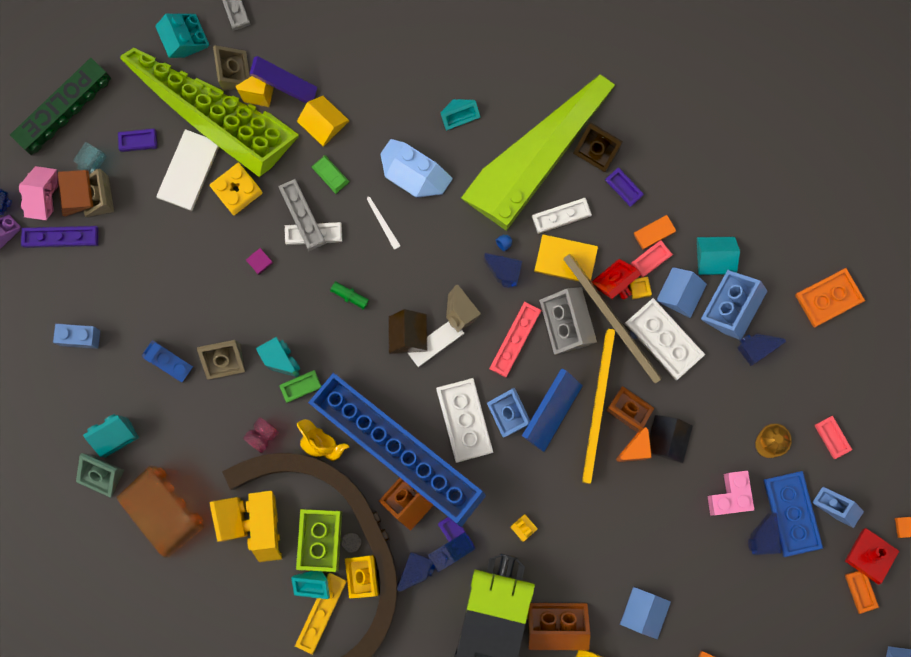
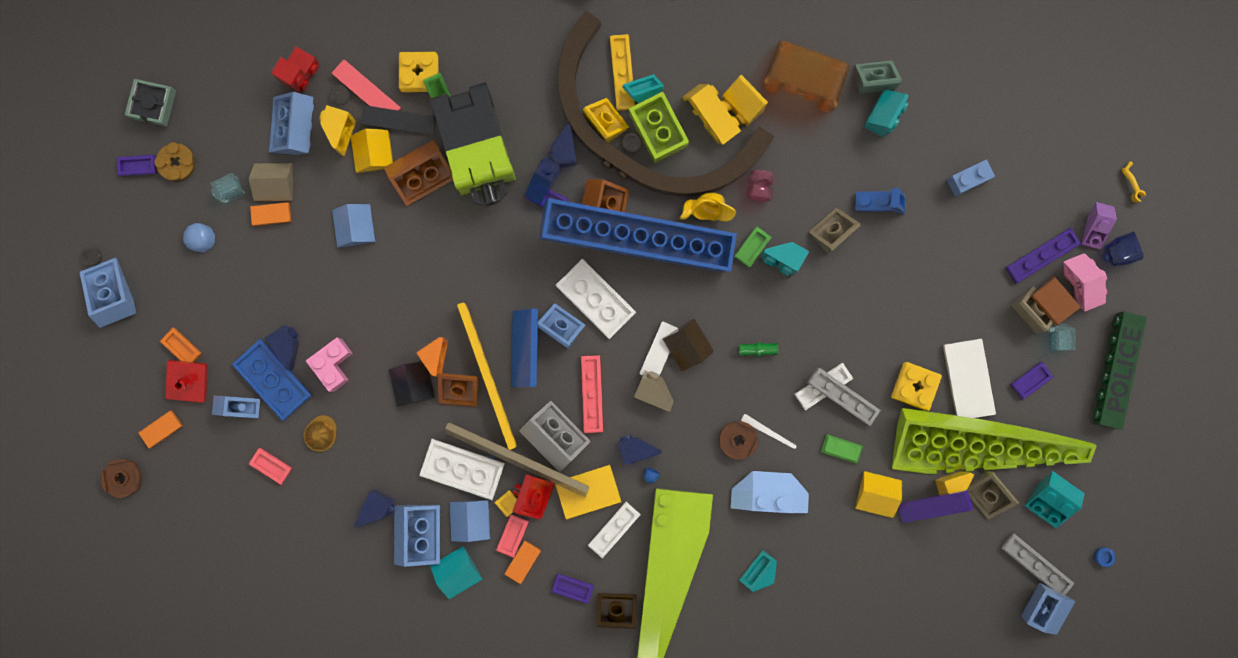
camera: 145 degrees right, 5 degrees up
magenta tile [246,248,273,275] -> none
yellow tile [510,514,537,542] -> none
orange tile [795,268,865,328] -> none
none -> reddish brown plate [719,421,758,460]

